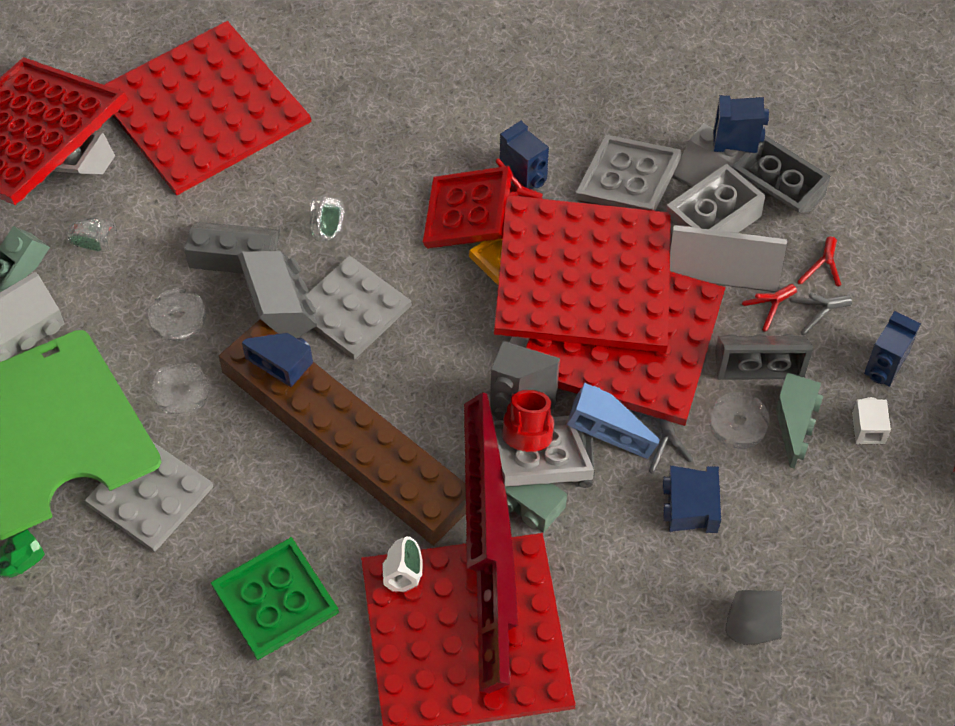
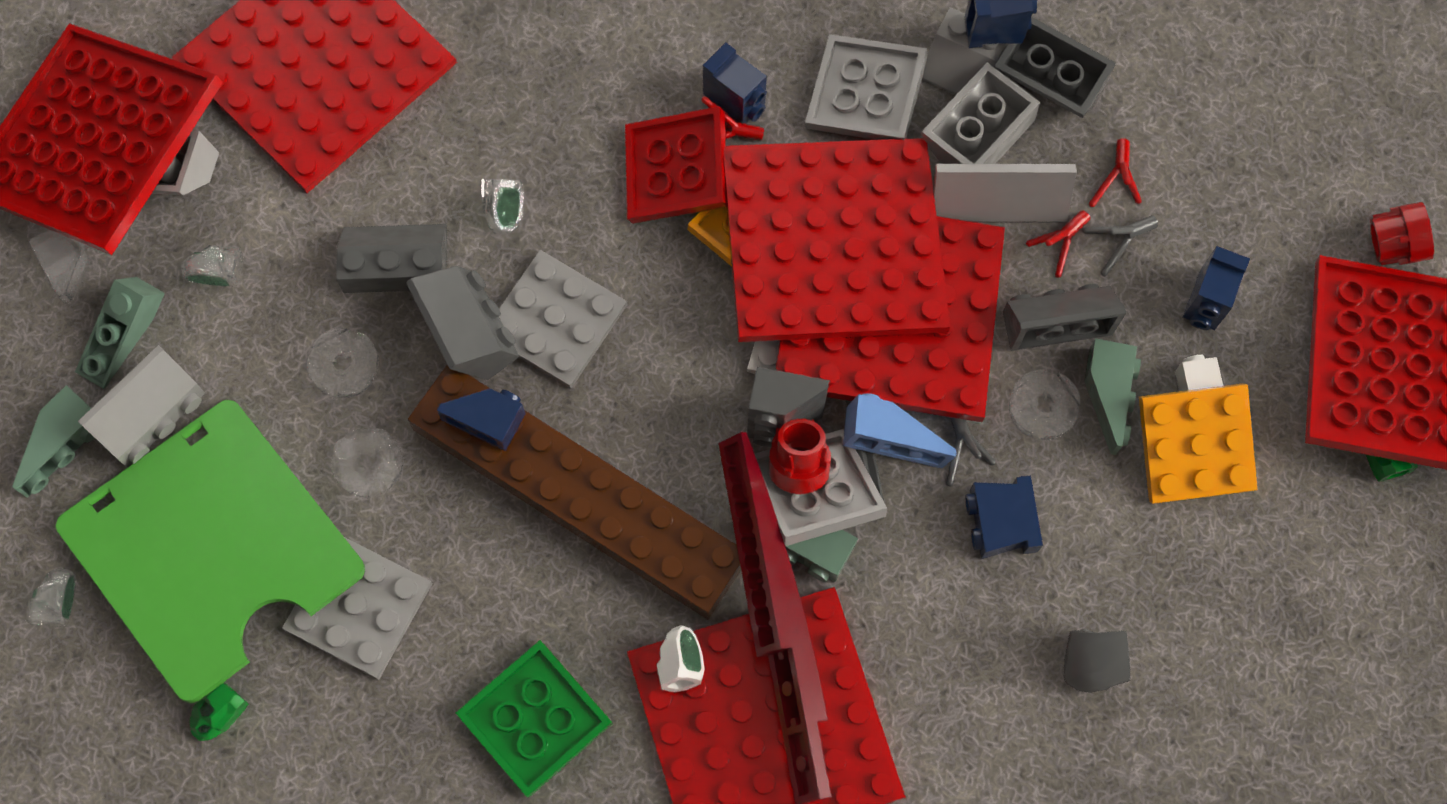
camera: 10 degrees left, 15 degrees up
none -> light orange plate [1139,383,1258,504]

